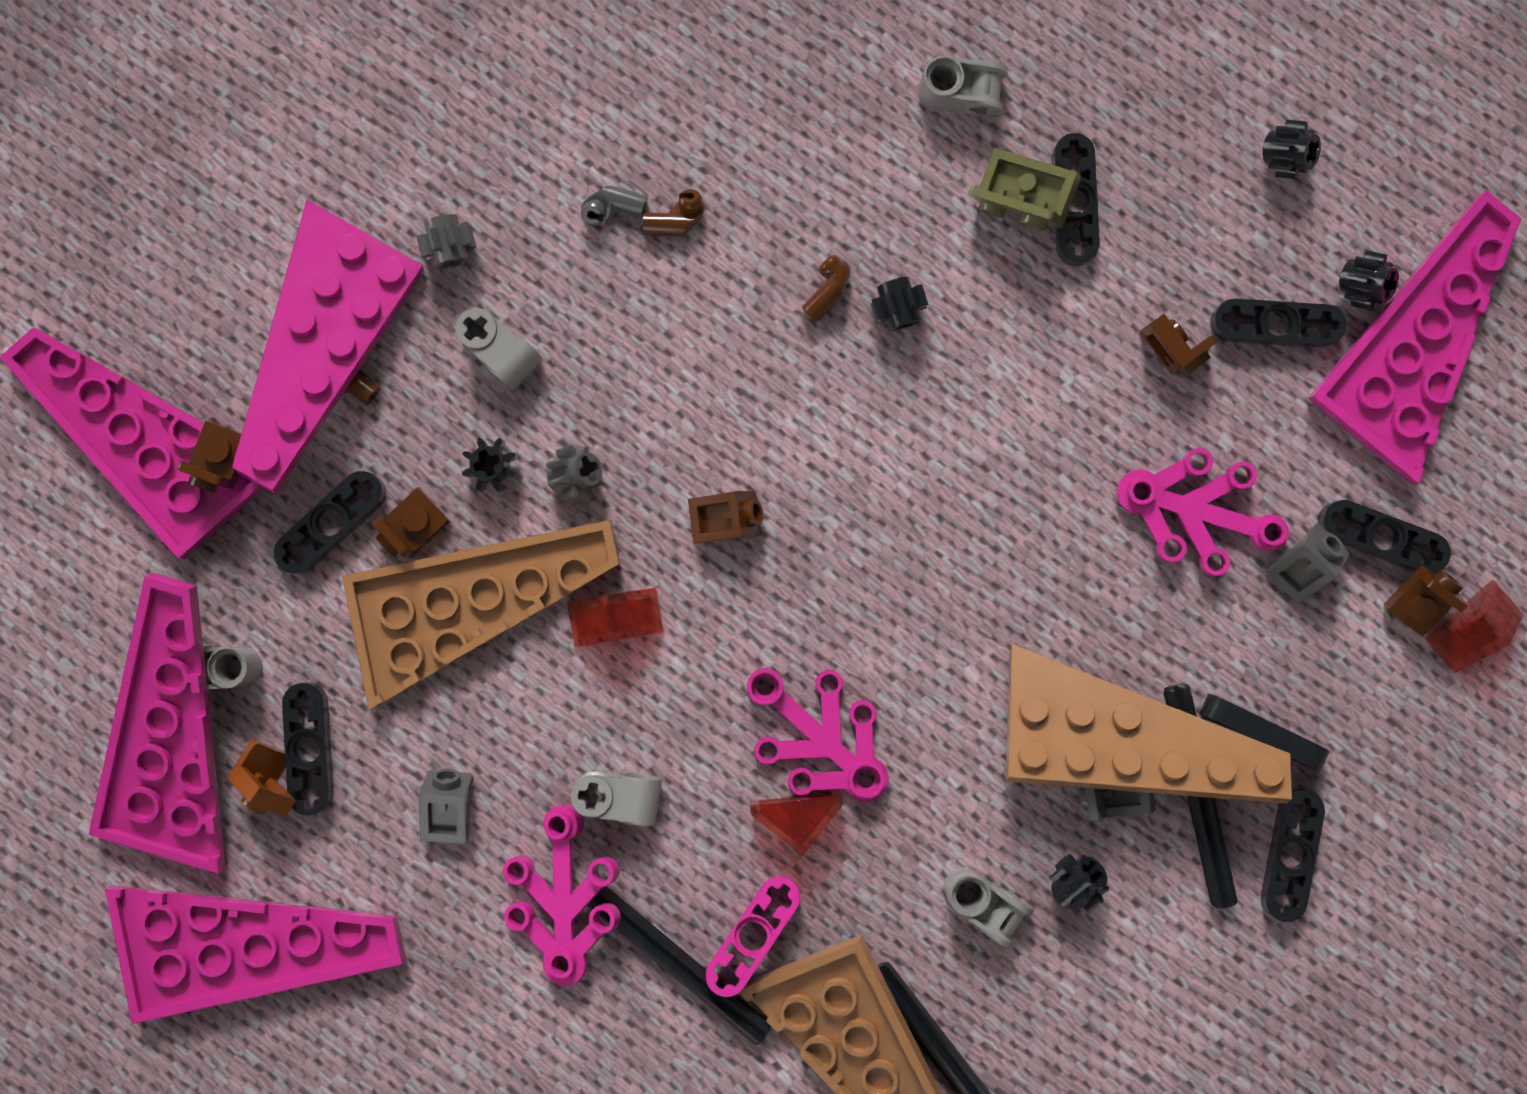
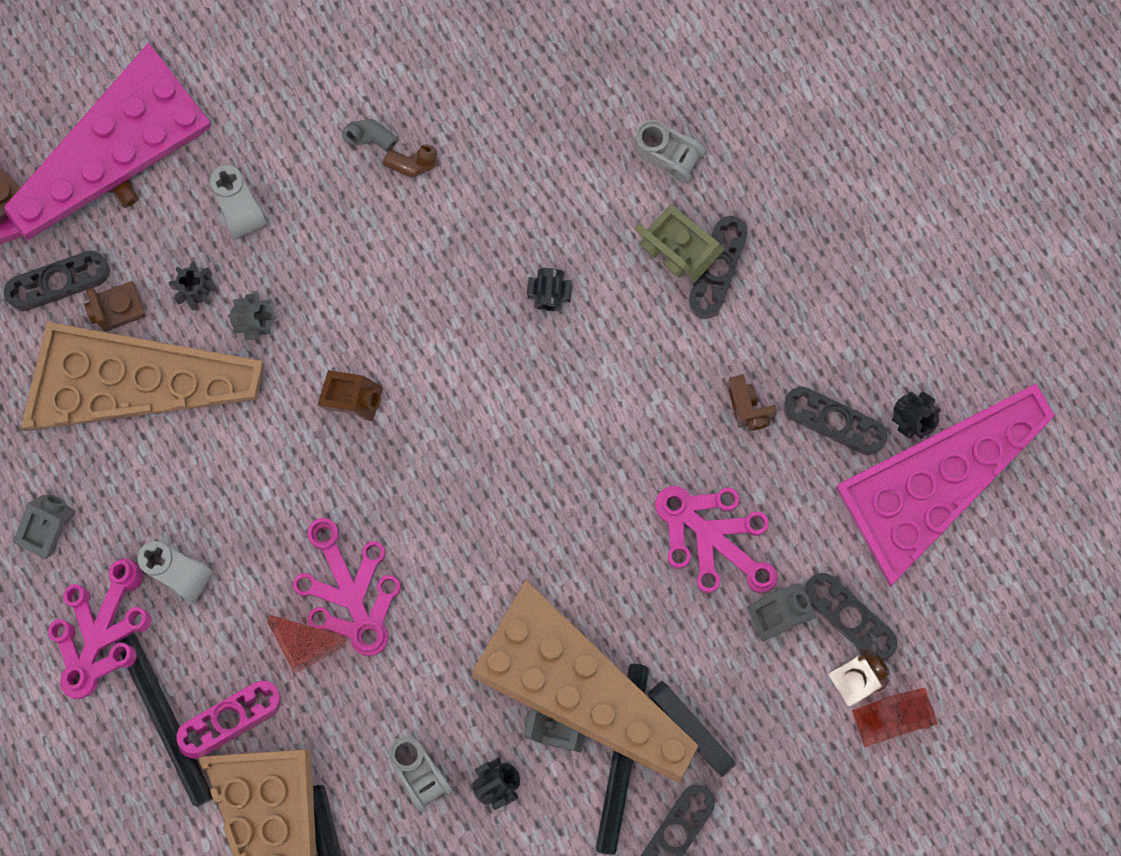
camera: 25 degrees right, 10 degrees down
dark grey gear [416,214,477,269] -> none
clear red slope [567,588,664,647] -> none
reddish brown arm [802,255,851,322] -> none
black gear [1262,120,1321,179] -> none

